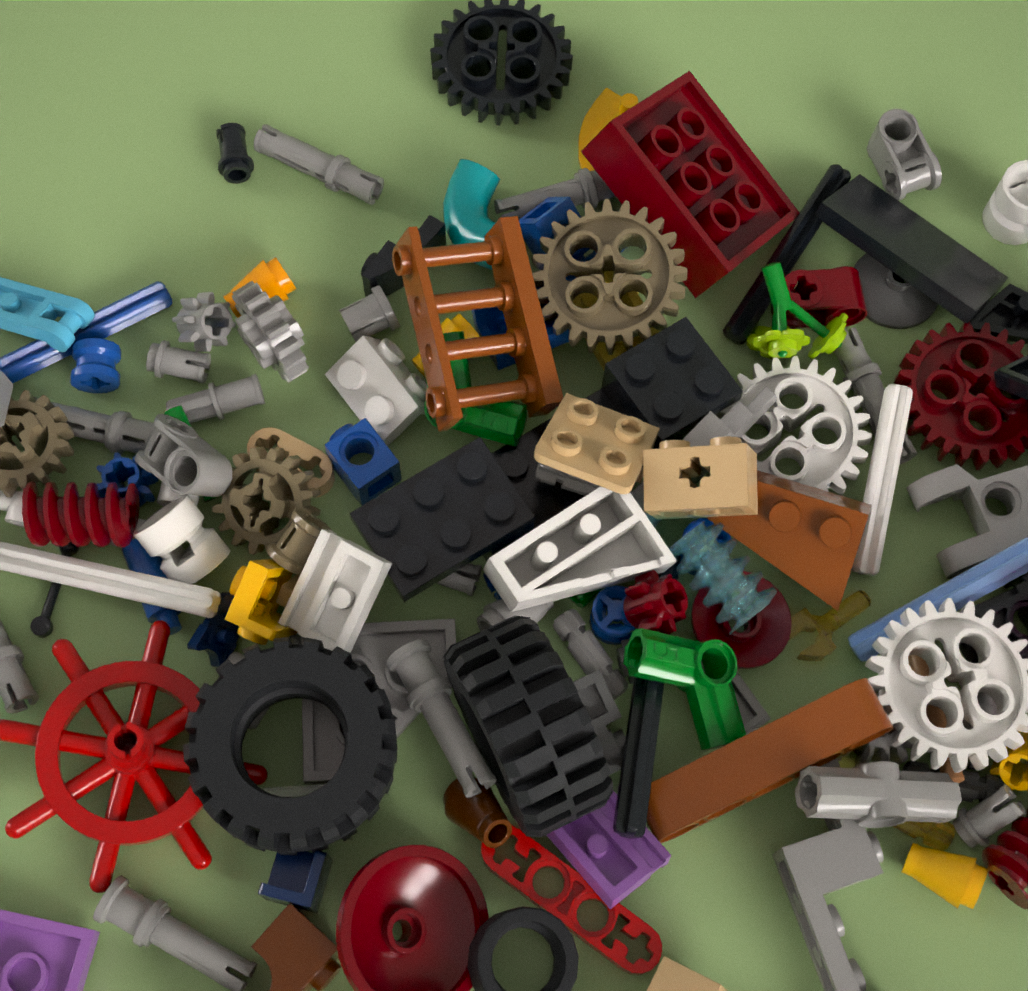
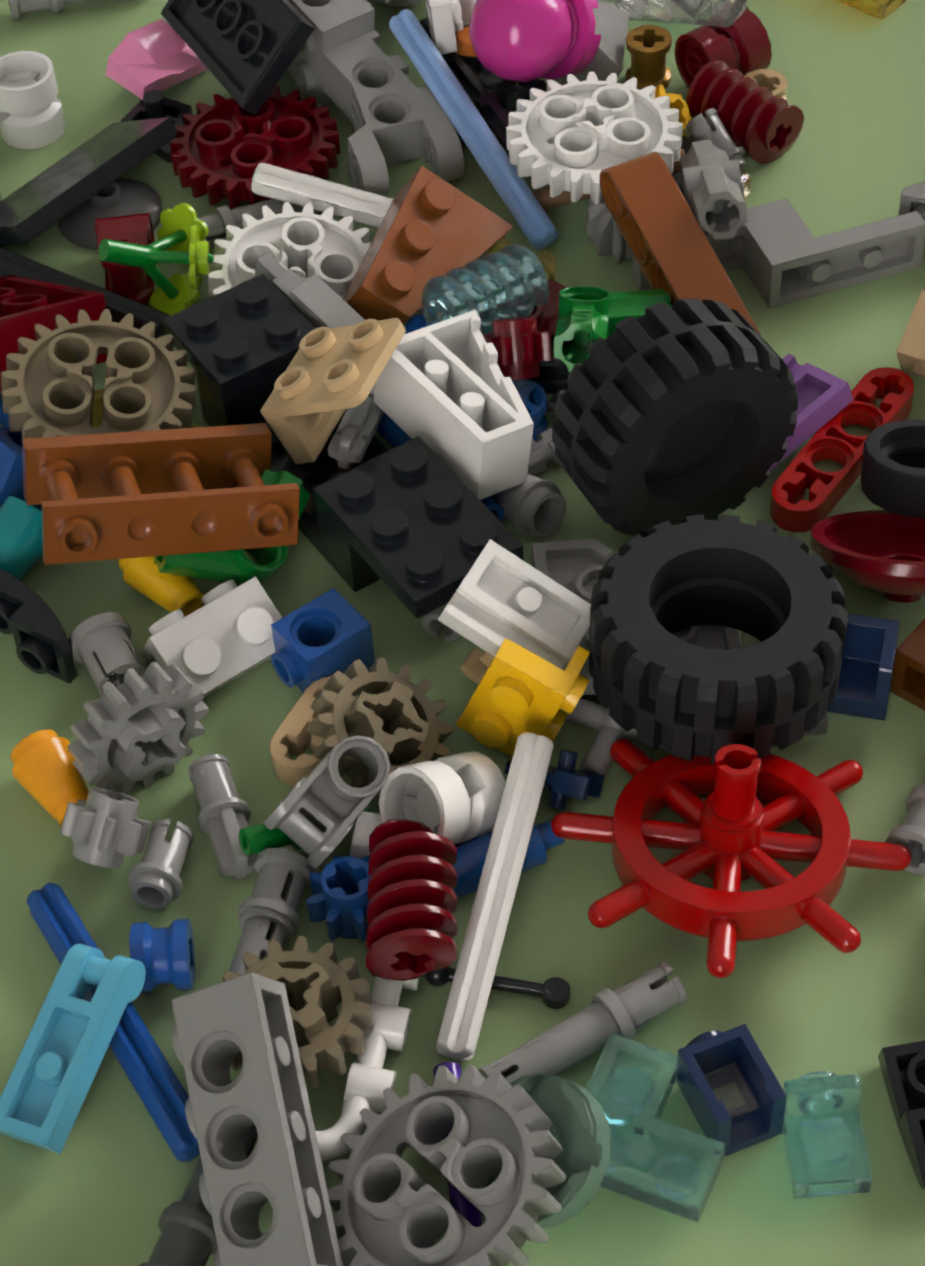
camera: 85 degrees left, 20 degrees down
dark tan bush [266,507,331,575] -> none
light grey pin [386,639,497,798] -> none
reddish brown cone [443,777,512,848] -> none
tan brick [643,436,758,519] -> none
yellow cone [901,843,988,909] -> none

